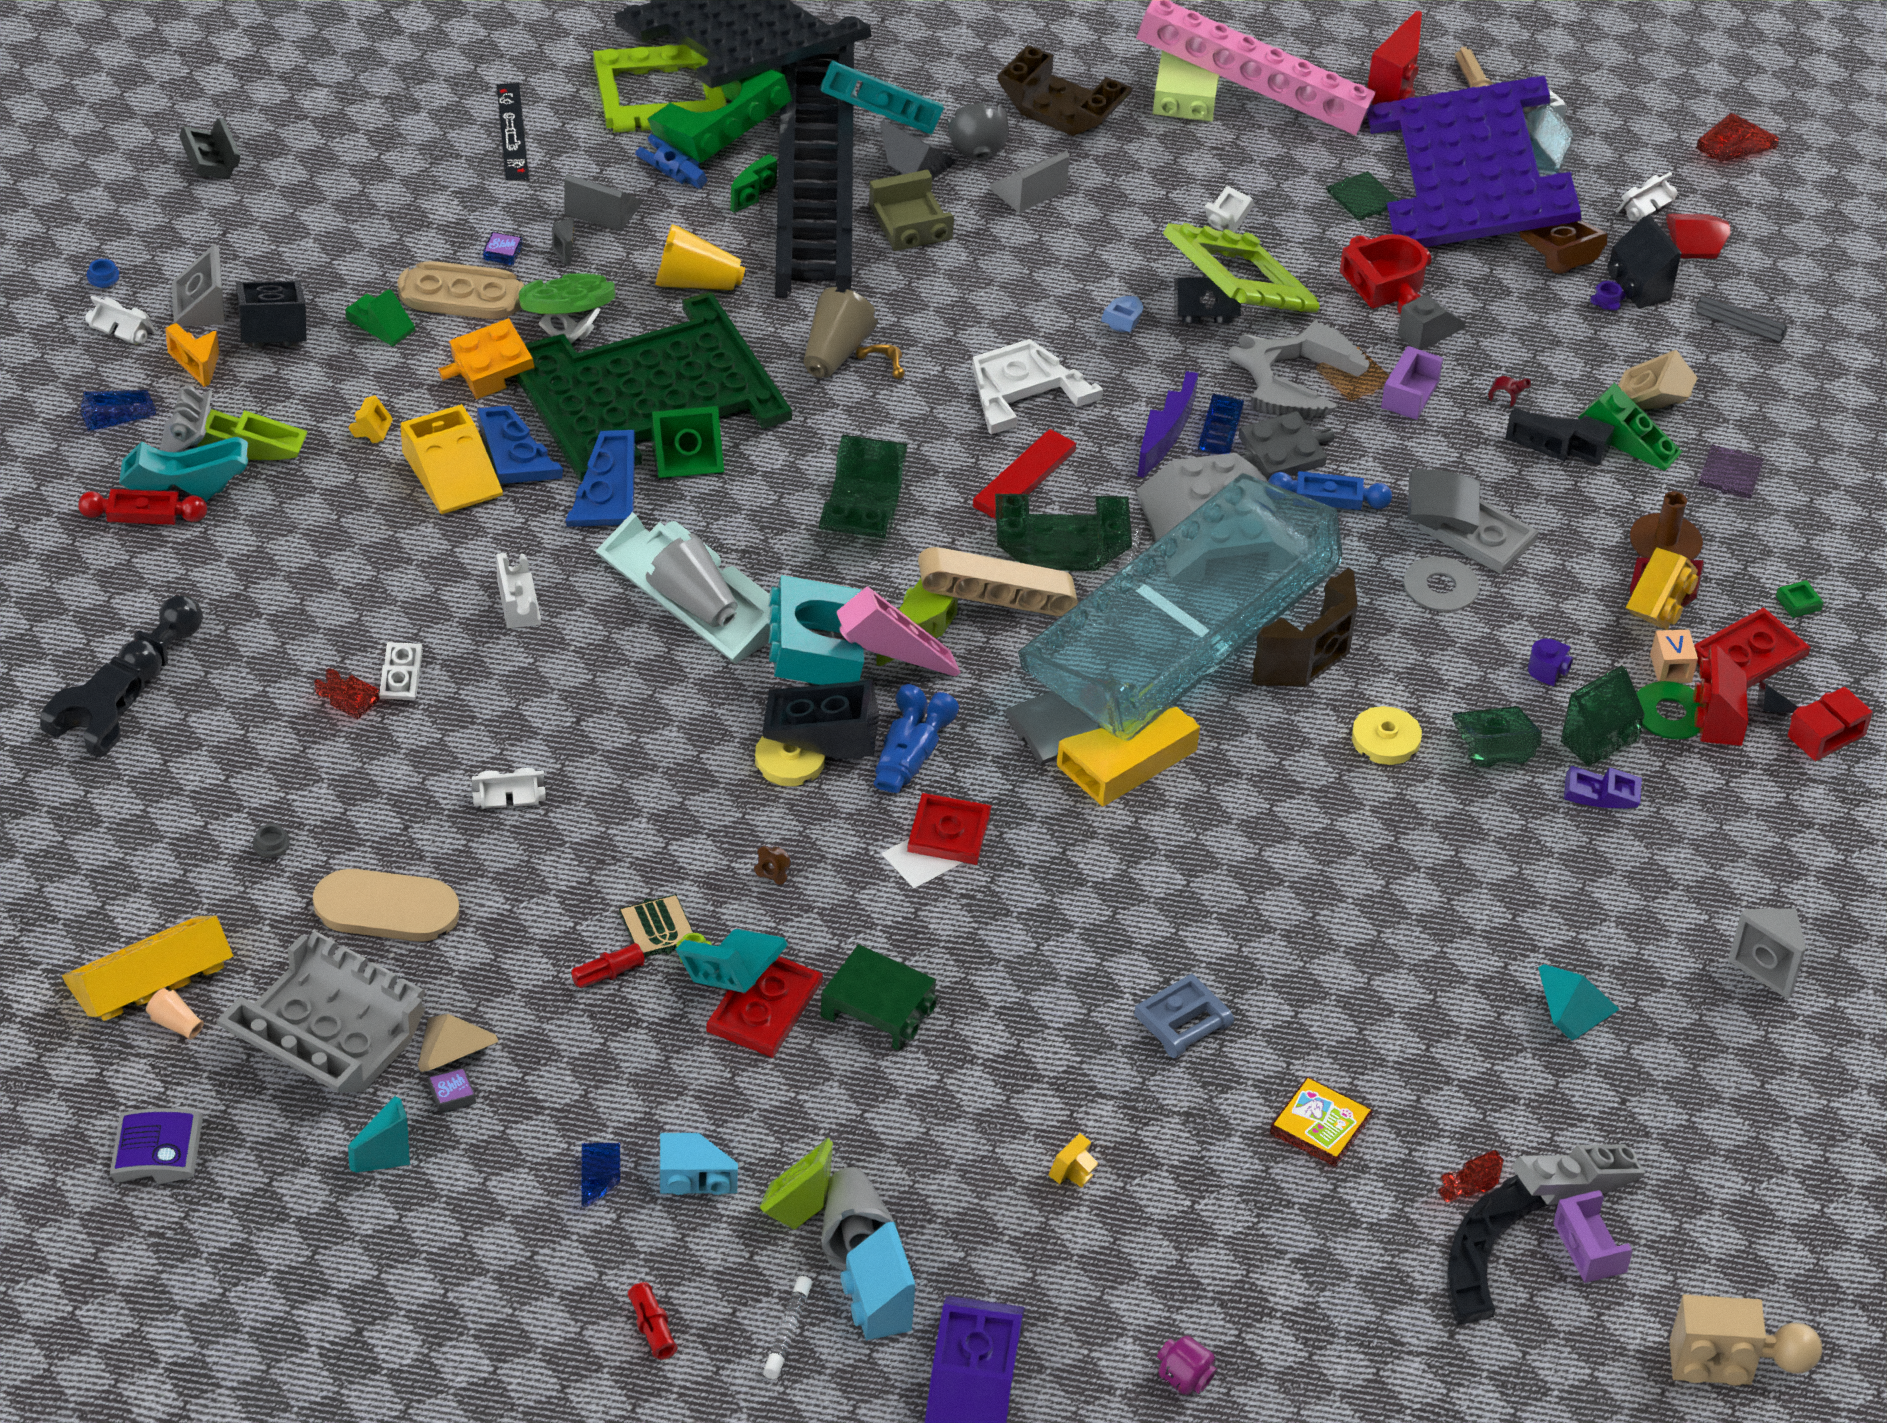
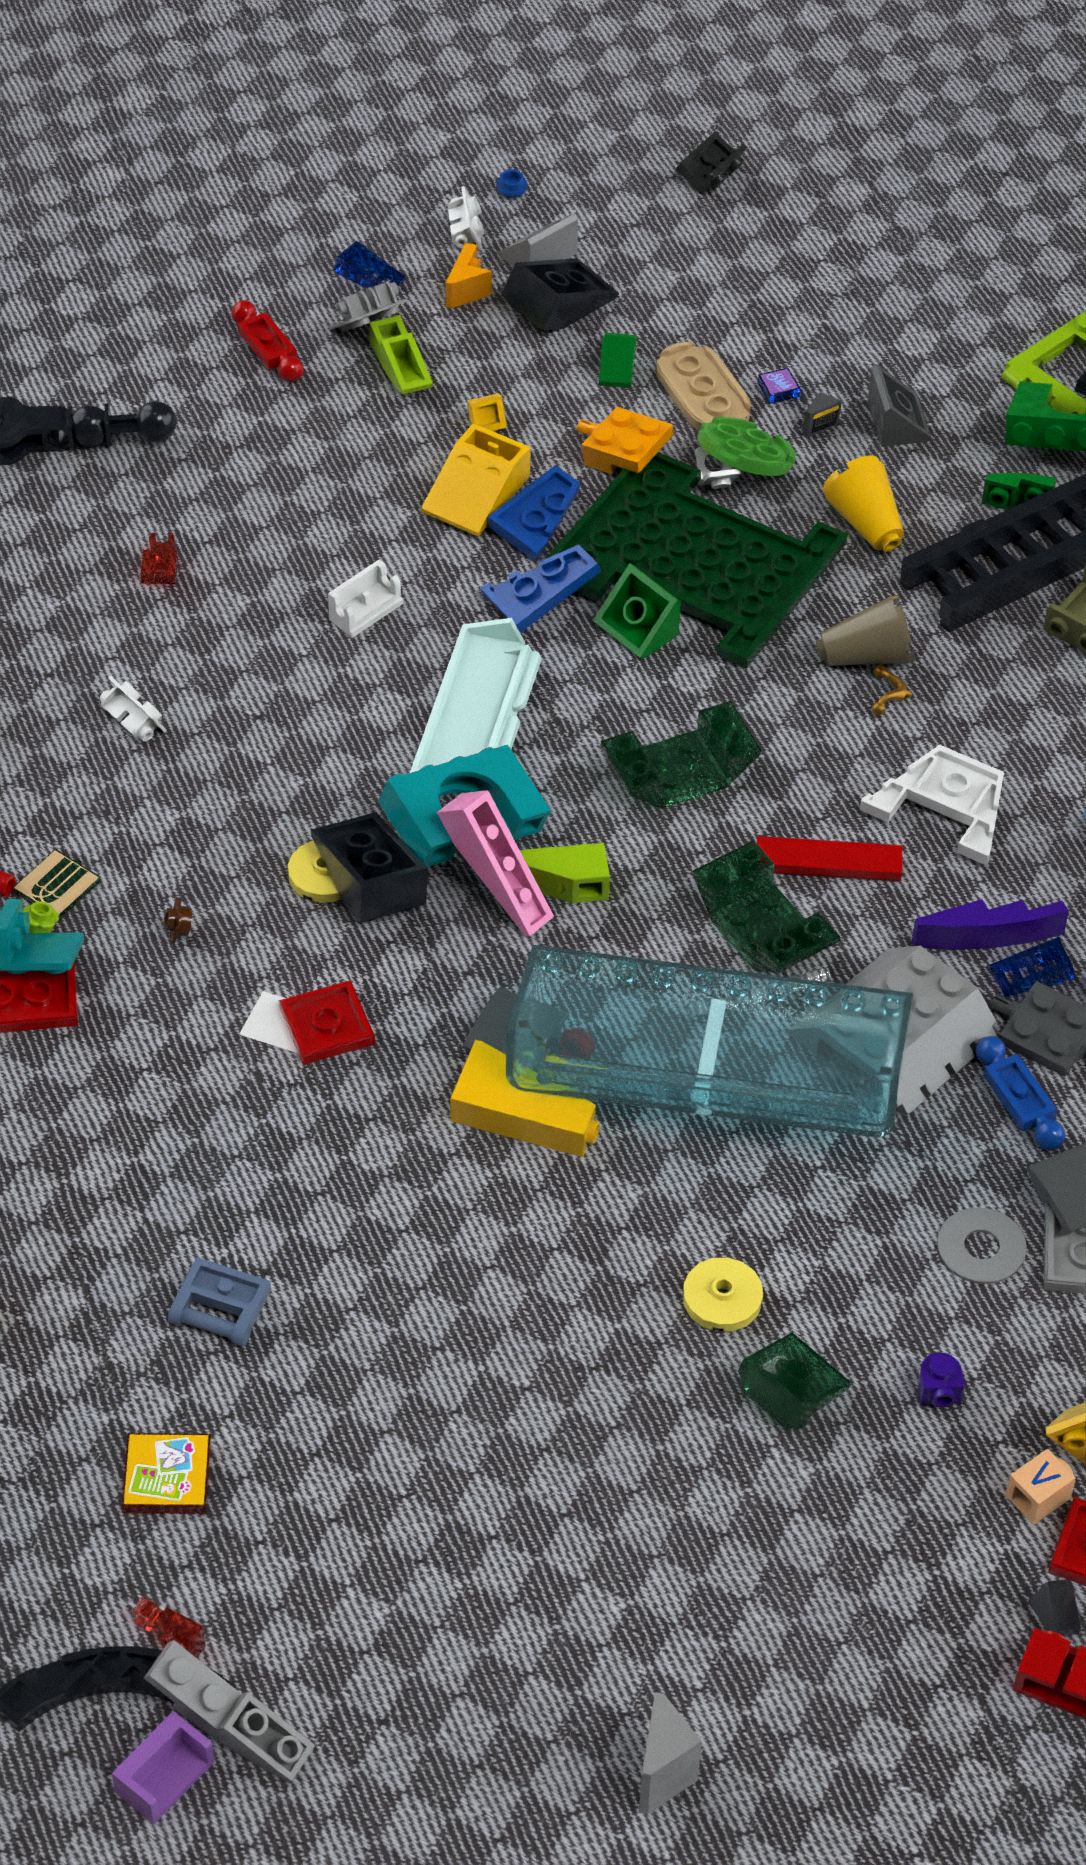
camera: 60 degrees right, 5 degrees up
teal arch [119,437,248,502] -> none
white slope [379,642,423,700] -> none
black sticker [497,83,529,180] -> none
blue hinge [635,133,708,189] -> none
light grey cone [646,533,738,627] -> none
dark green panel [820,944,938,1051] -> none
blue piece [874,684,959,793] -> none
tan beam [918,547,1078,617] -> none
dark brown slope [1252,568,1358,687] -> none
teal slope [1538,964,1620,1040] -> none
clear green slope [1560,665,1645,767] -> none
dark purple slope [1564,765,1642,808] -> none
green gear [1632,681,1700,739] -> none
red slope [1693,645,1748,746] -> none

